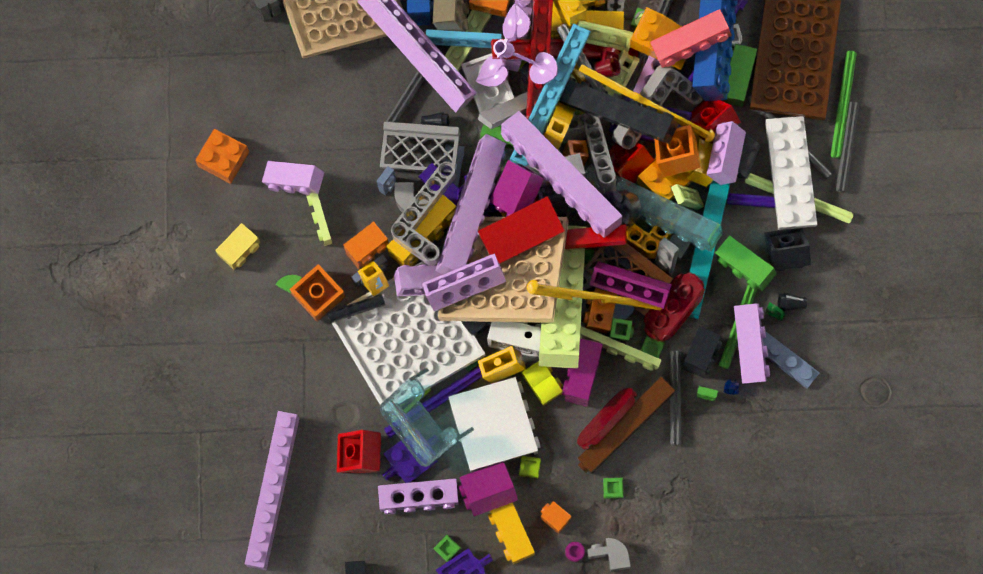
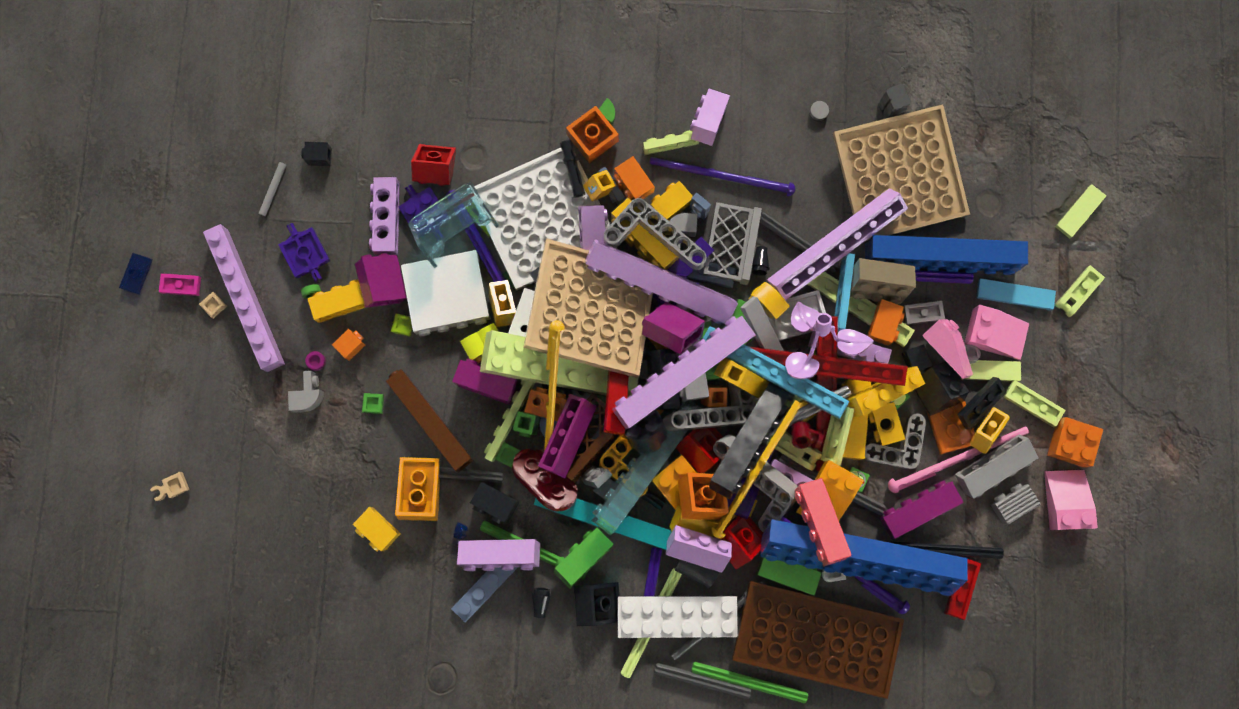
camera: 90 degrees right, 5 degrees up
orange brick [195,129,249,184] -> none
light yellow brick [215,223,260,270] -> none
lavender brick [245,411,299,571] -> none
lavender brick [422,253,506,311] -> none
bright green tile [433,535,461,562] -> none
red tile [478,196,565,264] -> none
dark red tile [577,388,637,450] -> none
yellowish green tile [671,184,704,210] -> none
bright green tile [696,386,718,401] -> none
green tile [765,302,785,321] -> none
none -> bright green tile [301,284,321,299]
none -> yellow brick [353,507,401,552]
none -> light orange slope [395,457,440,521]
none -> dark purple bar [650,157,795,196]
none -> yellow brick [650,181,693,221]
none -> yellow brick [748,282,790,319]
none -> light grey tile [810,101,829,121]

